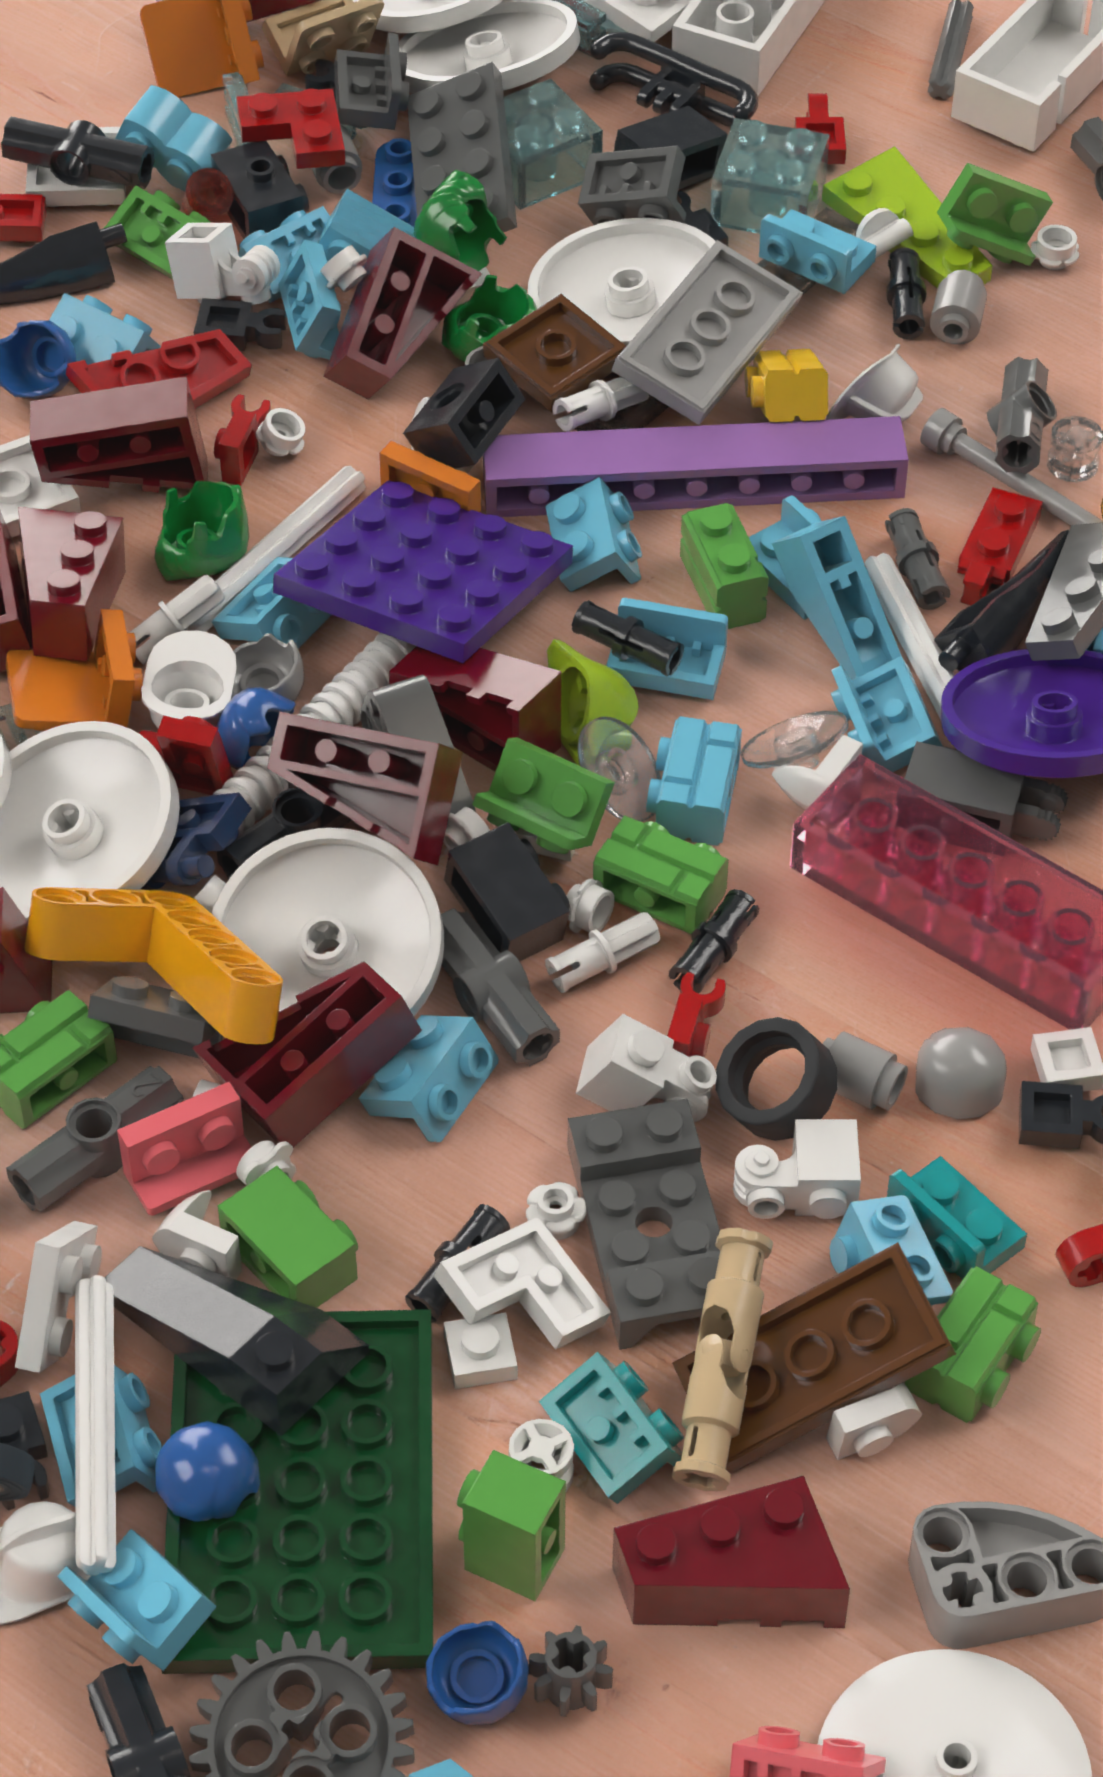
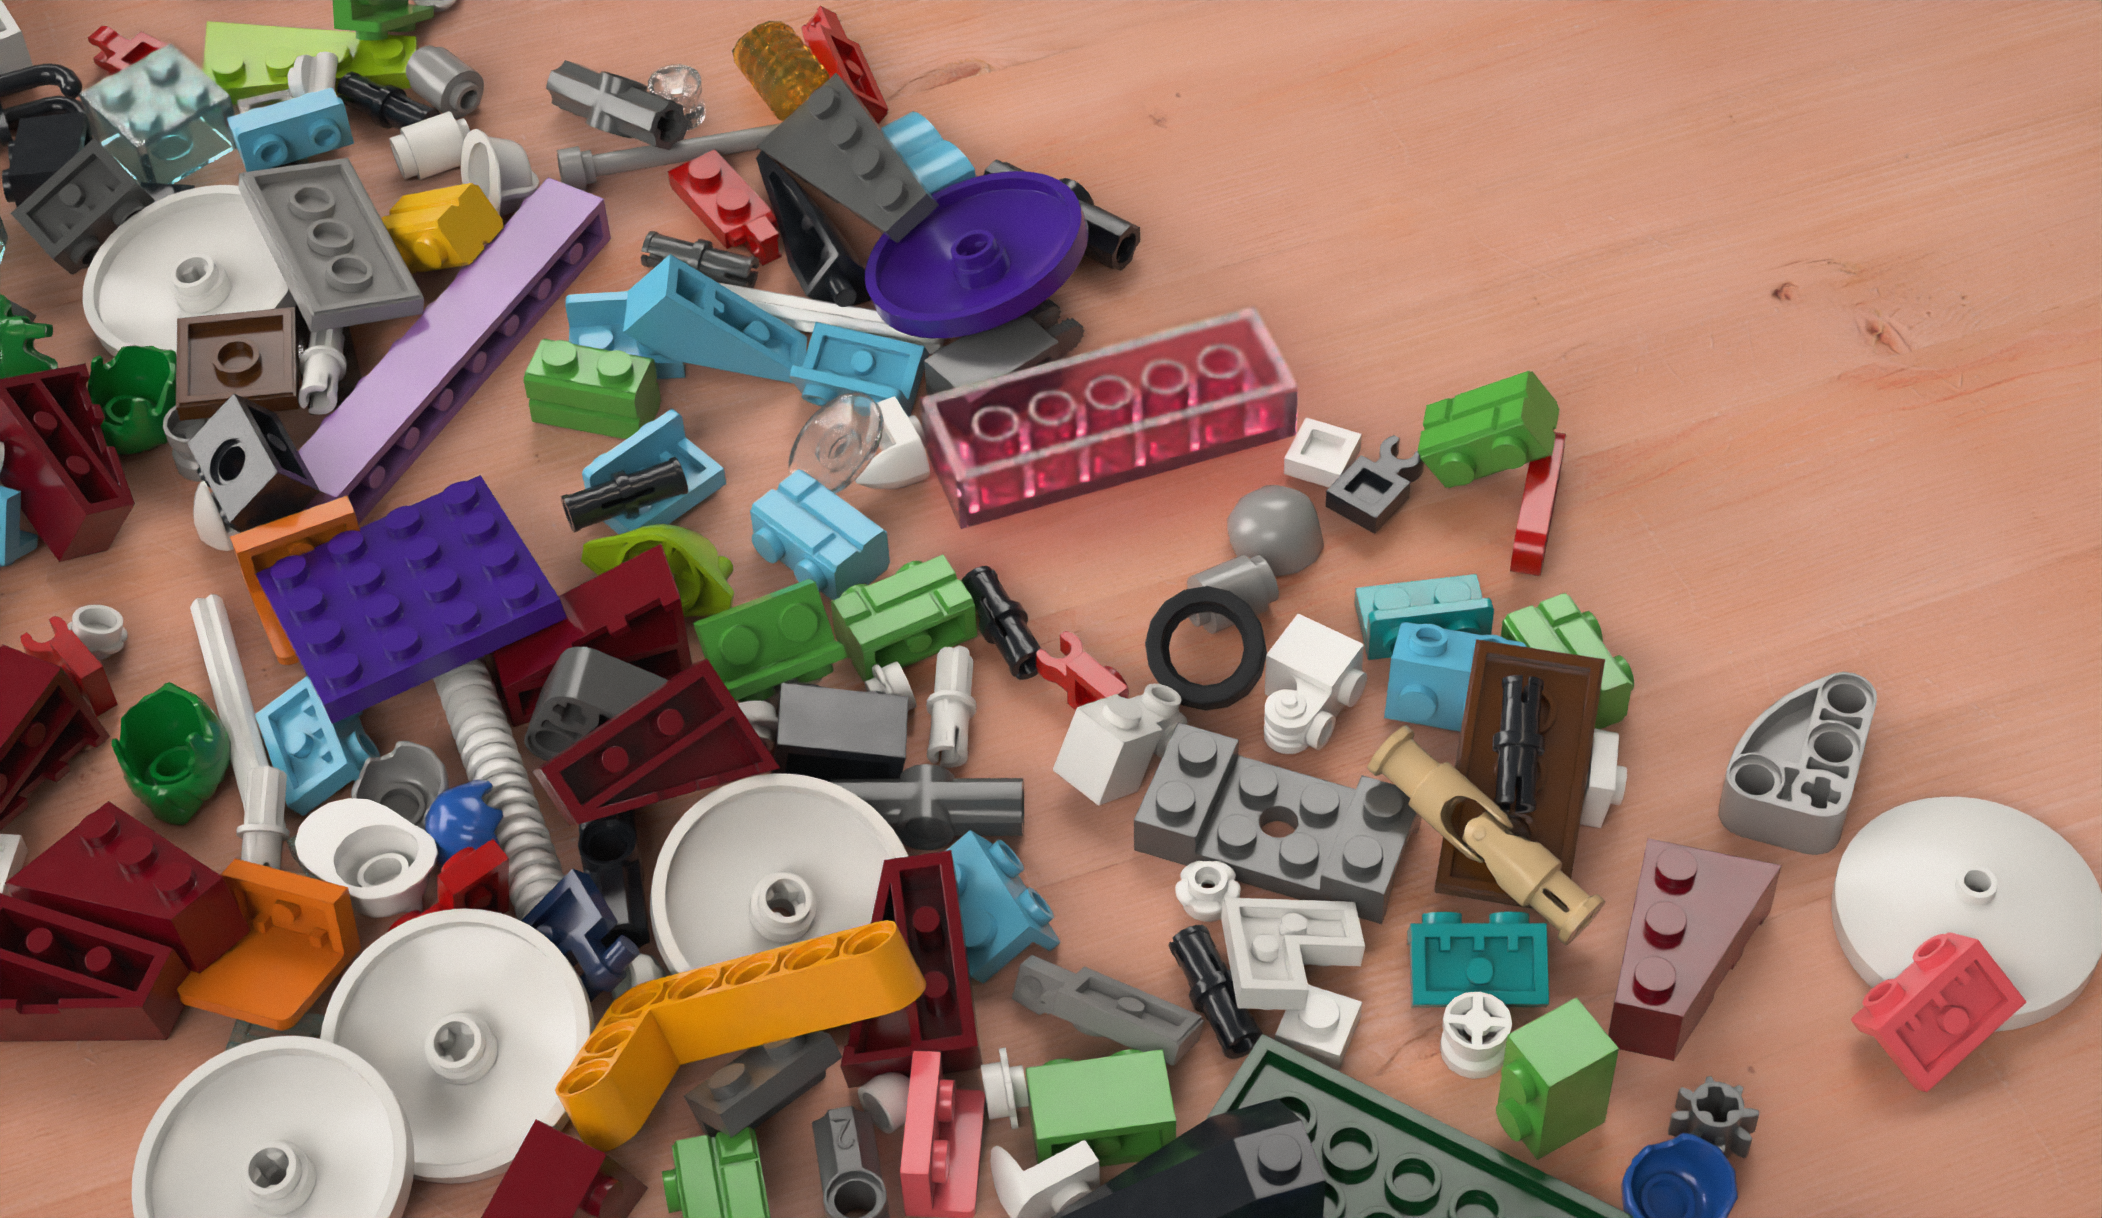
camera: 55 degrees left, 0 degrees up
medium azure bracket [545,477,642,592] -> none
clear dish [578,716,661,822] -> none
none -> white brick [389,111,470,180]
none -> light grey hinge [1012,955,1204,1066]
none -> black pin [1493,675,1545,813]

